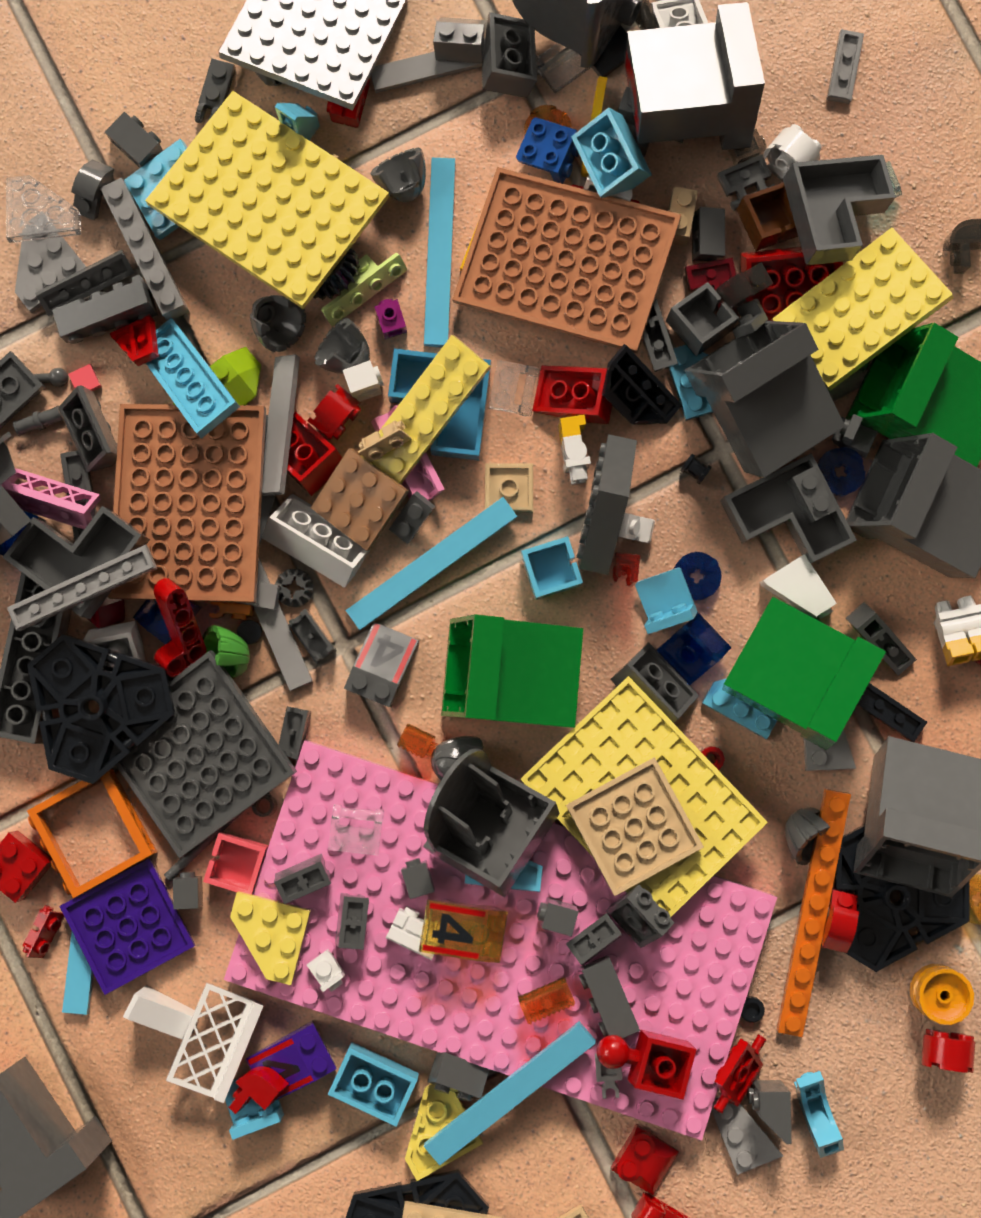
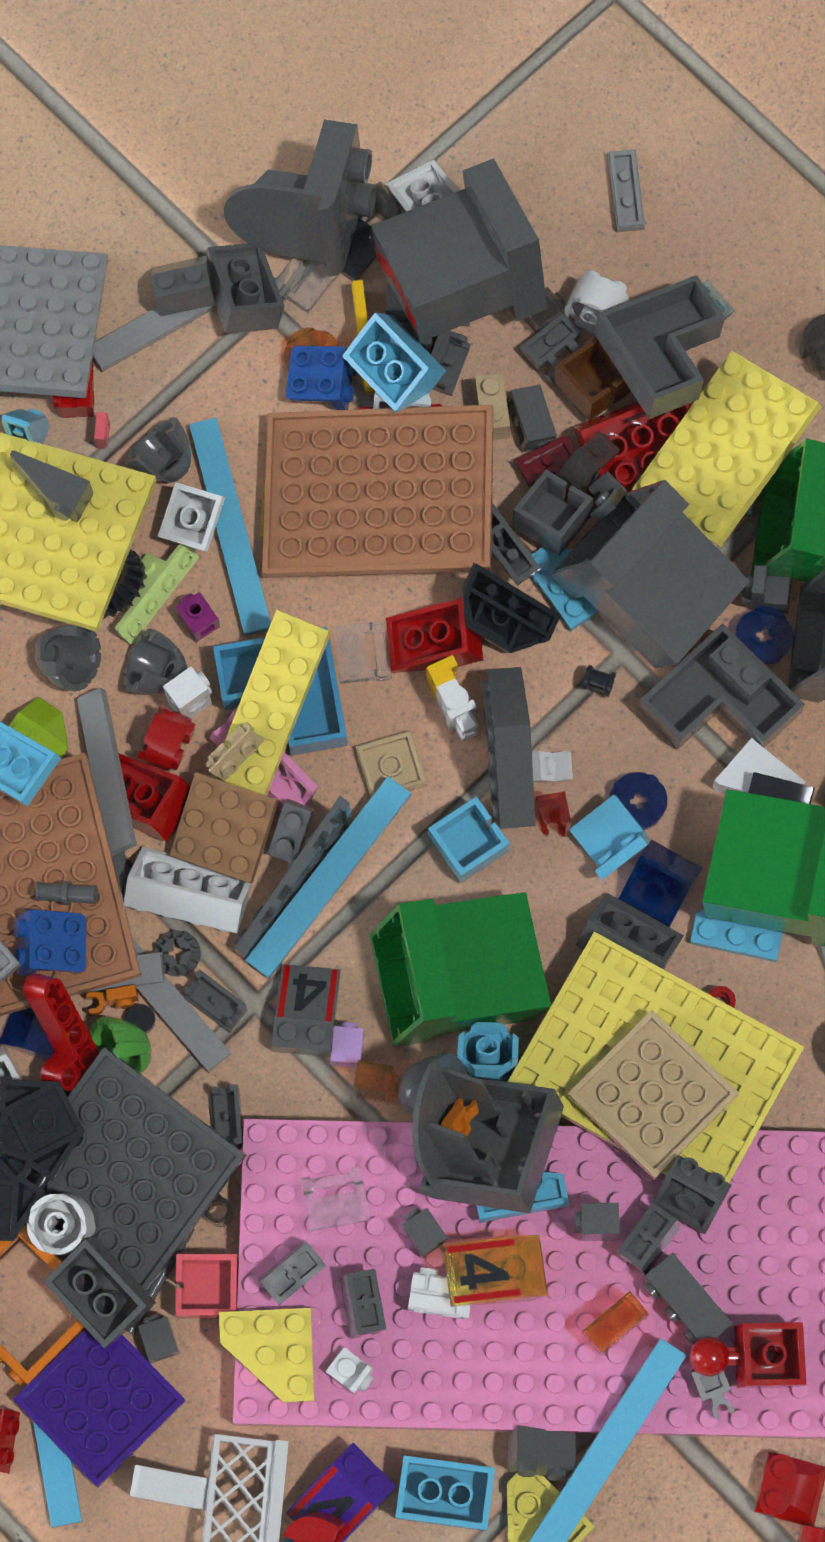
camera: 15 degrees left, 10 degrees down
none -> dark grey slope [10,450,93,522]
none -> blue bracket [14,910,86,976]
none -> white brick [27,1193,96,1255]
none -> dark grey pin [35,881,98,905]
none -> dark grey slope [43,1237,156,1349]
none -> coral tile [94,412,110,449]
none -> white slope [157,482,225,552]
none -> dark grey wing [234,796,352,960]
none -> lavender brick [331,1022,364,1068]
none -> dark grey hinge [431,331,471,396]
none -> orange plate [441,1098,479,1137]
none -> medium azure brick [457,1022,519,1082]
none -> black slope [748,772,815,804]

